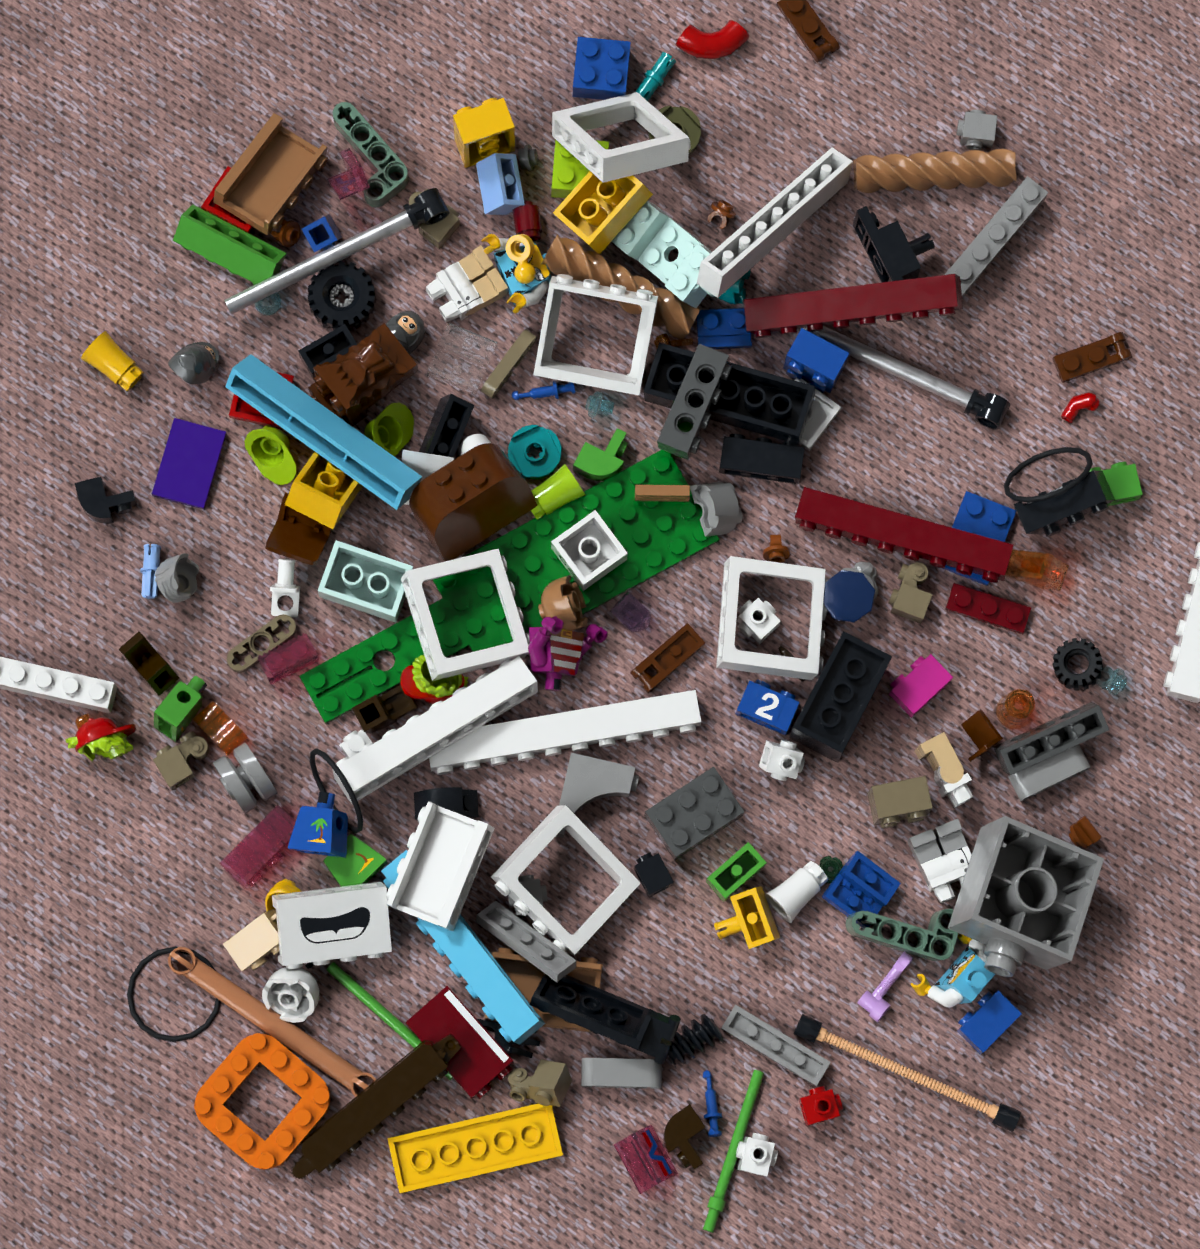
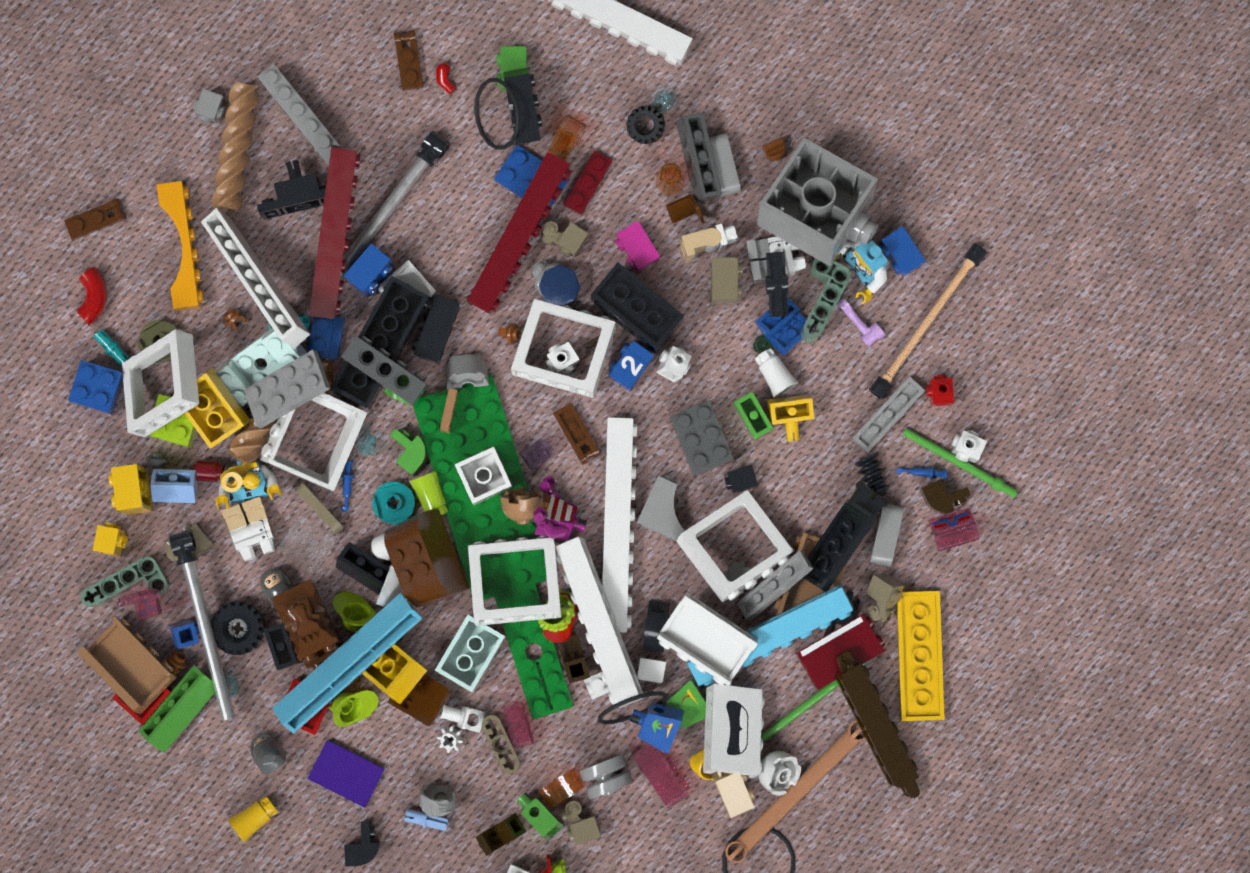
camera: 75 degrees left, 5 degrees up
orange plate [194,1033,330,1170] -> none
none -> yellow brick [92,522,128,557]
none -> light orange arch [156,181,204,312]
none -> light grey plate [244,350,330,428]
none -> white gear [437,725,465,753]
none -> white panel [637,658,666,683]
none -> black piece [765,252,789,317]

